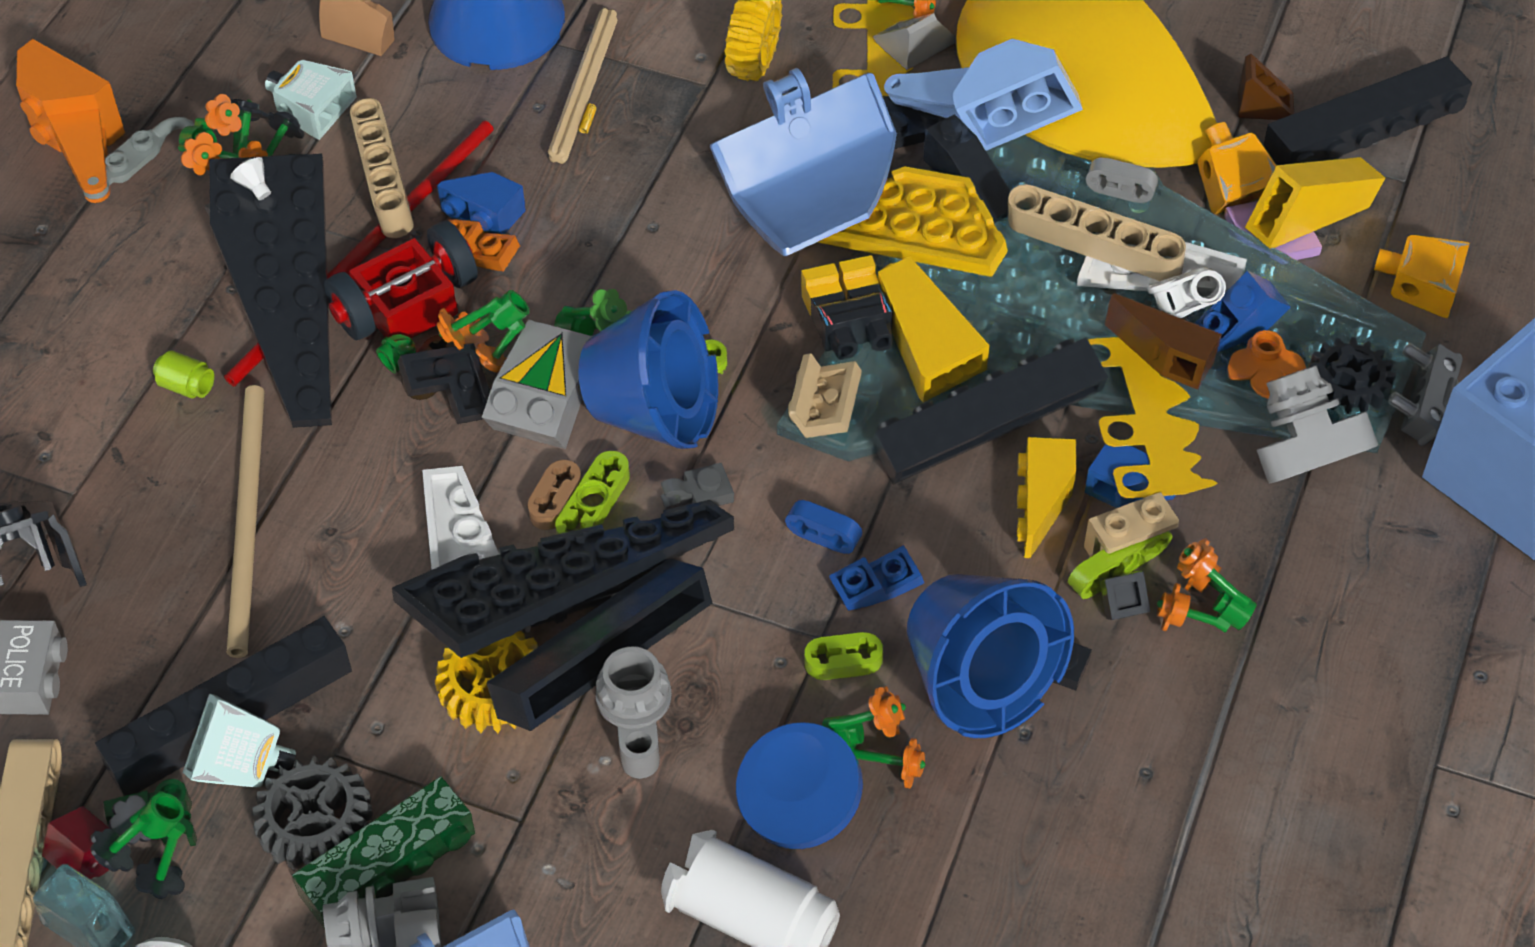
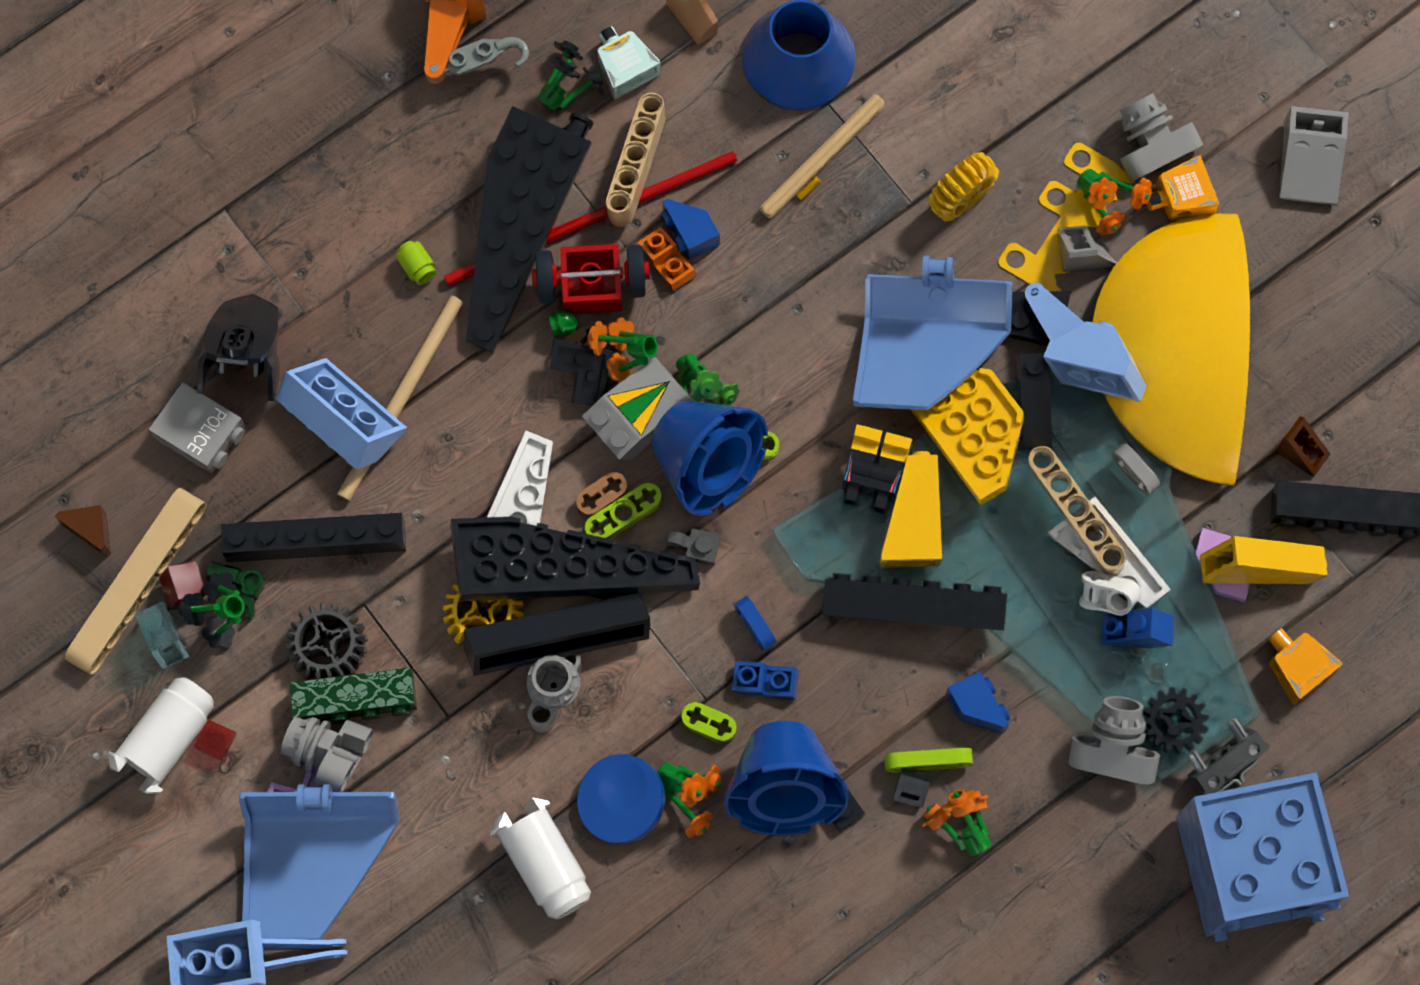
camera: 30 degrees right, 20 degrees up
orange plant [178,94,268,175] -> none
light aqua torso [182,694,296,788] -> none
white rock [230,157,271,200] -> none
tan bracket [788,353,862,438] -> none
yellow slope [1017,437,1076,558] -> none
tan bracket [1084,492,1179,557] -> none
yellow piece [1088,337,1218,498] -> none
reddish brown slope [1104,293,1222,390] -> none
light orange torso [1198,122,1276,215] -> none
orange plate [1227,330,1306,399] -> none
none -> light blue slope [275,358,407,470]

